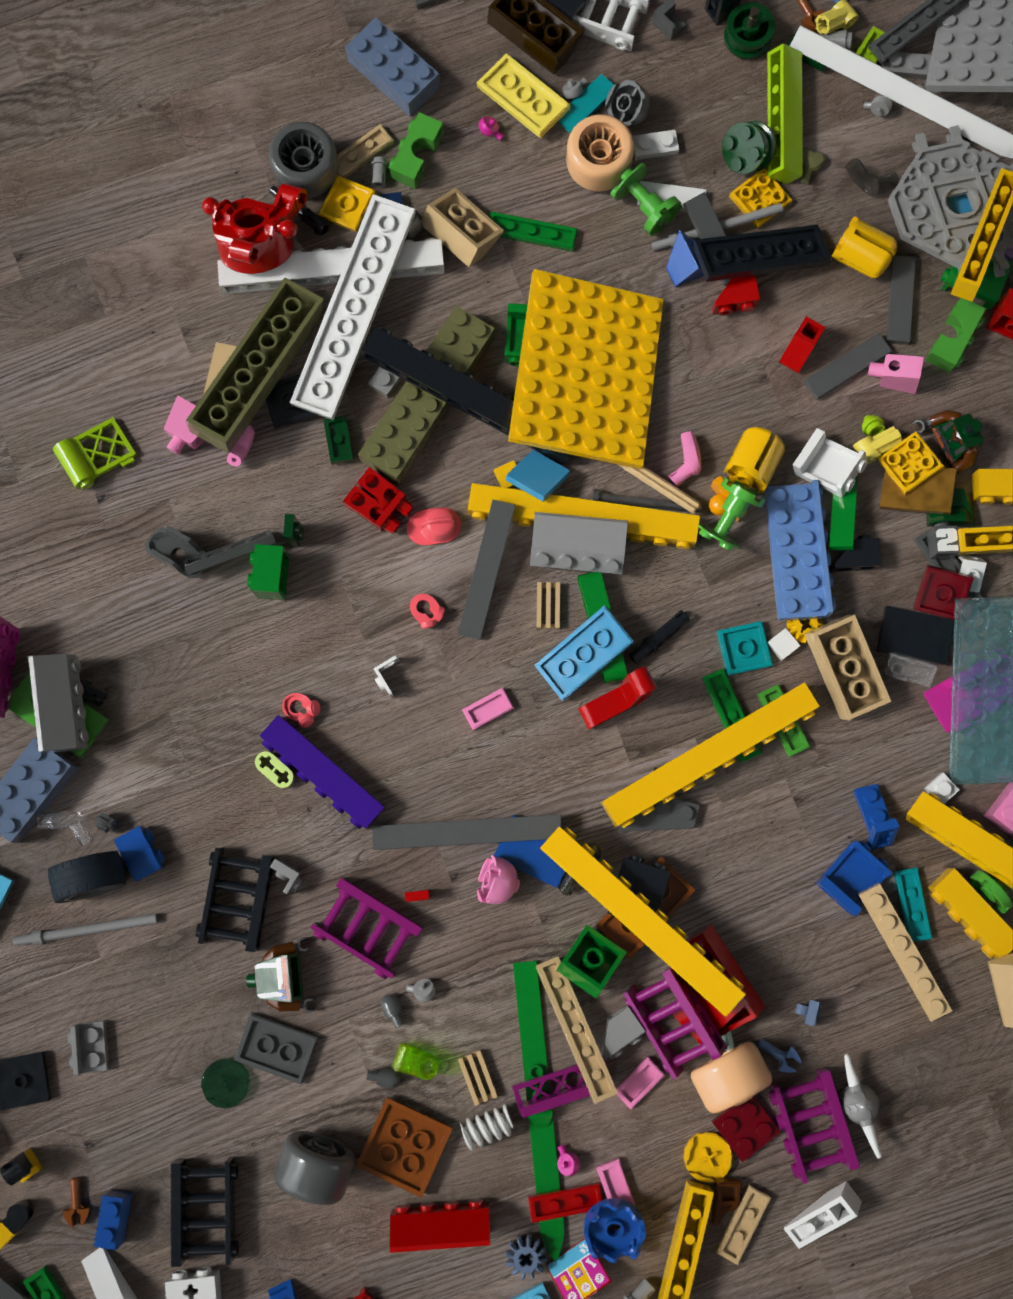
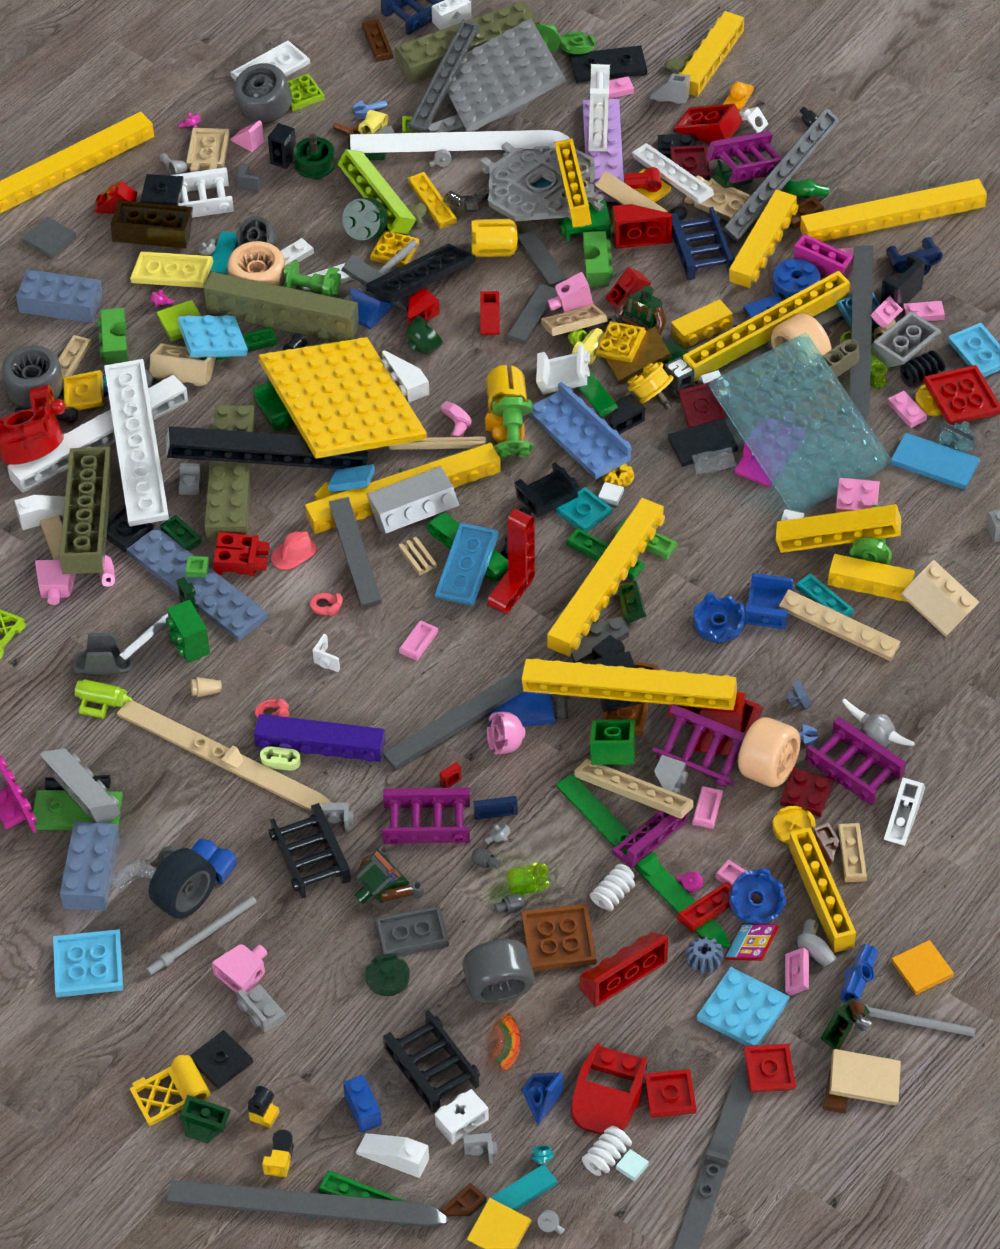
camera: 30 degrees left, 30 degrees down
dark orange bar [62,1177,92,1227] -> none
light grey pin [371,157,389,188] -> none
tan tile [458,1050,498,1106] -> none
tan brick [805,615,891,720] -> none
blue bracket [853,784,899,850] -> none
none -> white slope [14,495,65,530]
none -> lime piece [75,679,132,719]
none -> tan piece [117,700,332,811]
none -> sand blue plate [126,526,269,642]
none -> lime tile [157,300,201,342]
none -> medium azure plate [178,315,248,357]
none -> bright green plate [186,556,209,578]
none -> tan cone [190,677,222,698]
none -> olive brick [204,272,359,342]
none -> bright pink torso [212,944,268,994]
none -> black bush [283,333,308,351]
none -> white slope [381,350,429,403]
none -> dark green cylinder [406,315,443,354]
none -> yellow tile [408,172,457,229]
none -> dark blue tile [473,796,518,820]
none -> clear orange tile [491,1012,521,1071]
none -> black panel [514,462,579,518]
none -> tan tile [540,304,607,336]
none -> black brick [592,635,625,661]
none -> red slope [605,267,651,308]
none -> dark green plate [617,580,646,624]
none -> yellow wheel [627,362,674,410]
none -> blue plate [693,592,745,643]

